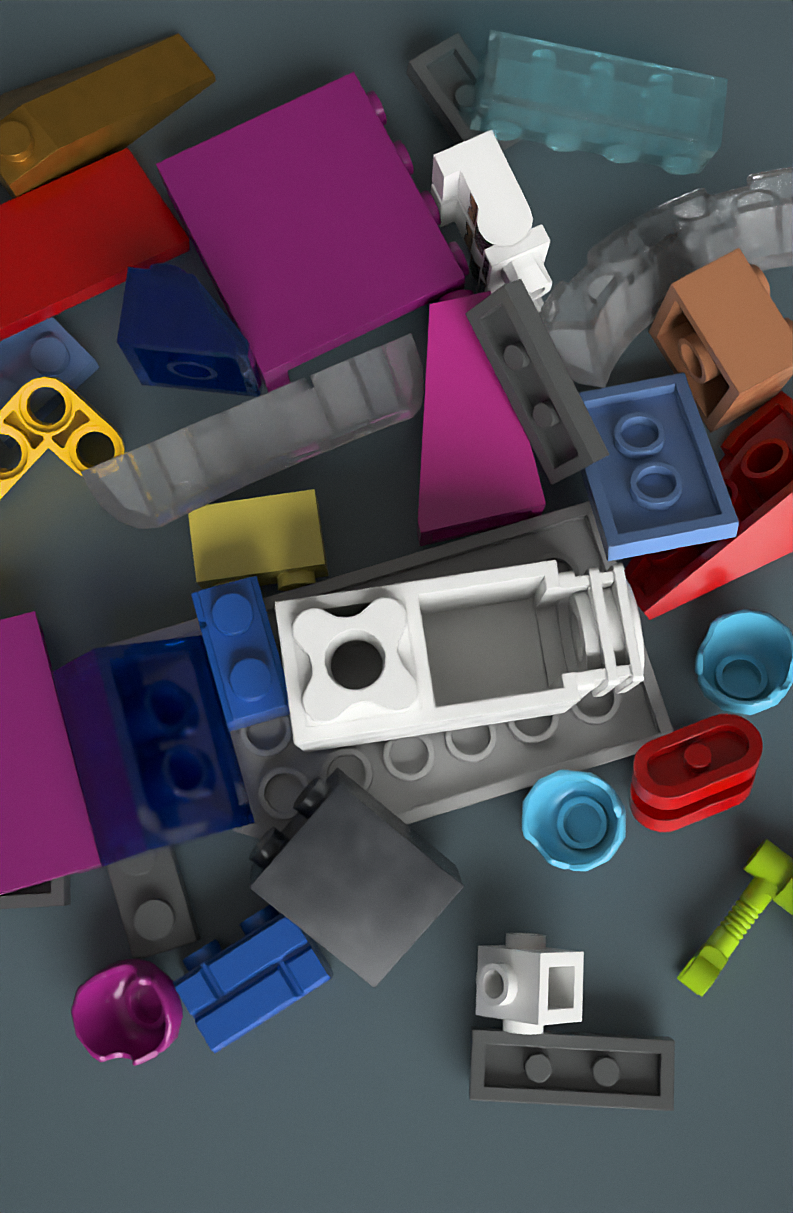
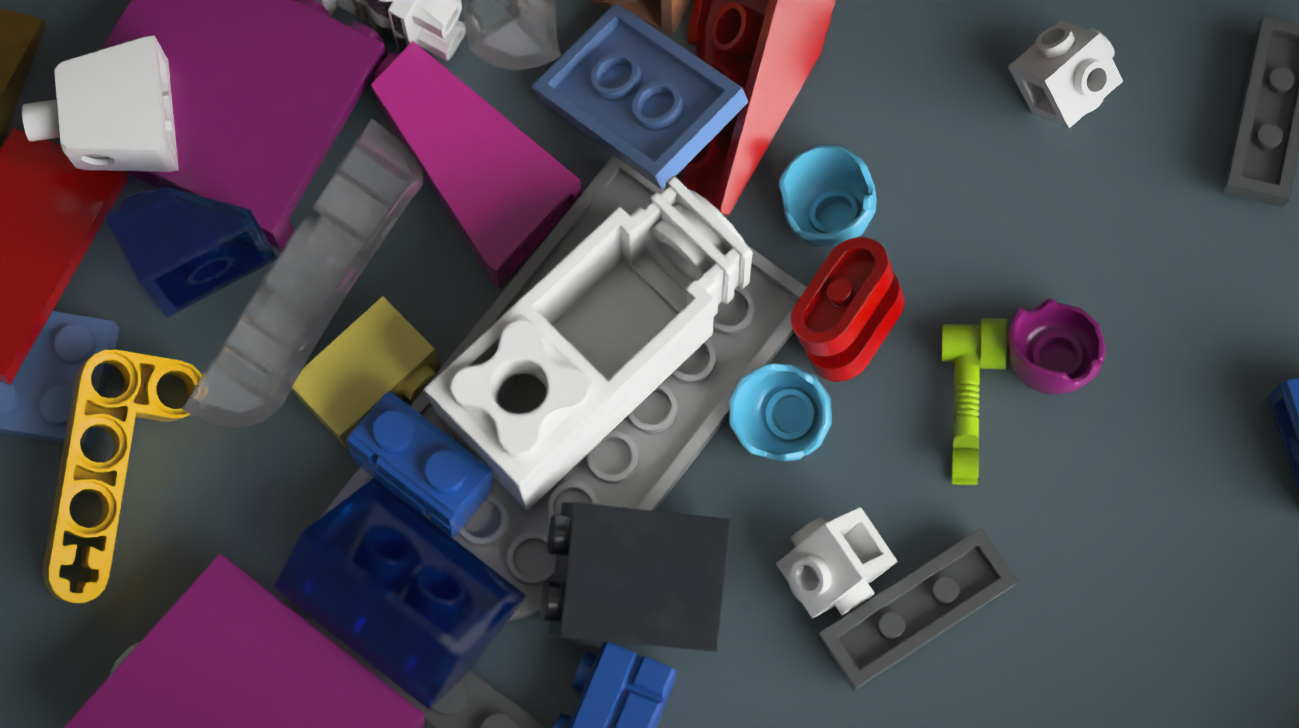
camera: 35 degrees left, 5 degrees down
dark grey plate [465,279,610,485] -> none
none -> white torso [22,35,179,172]

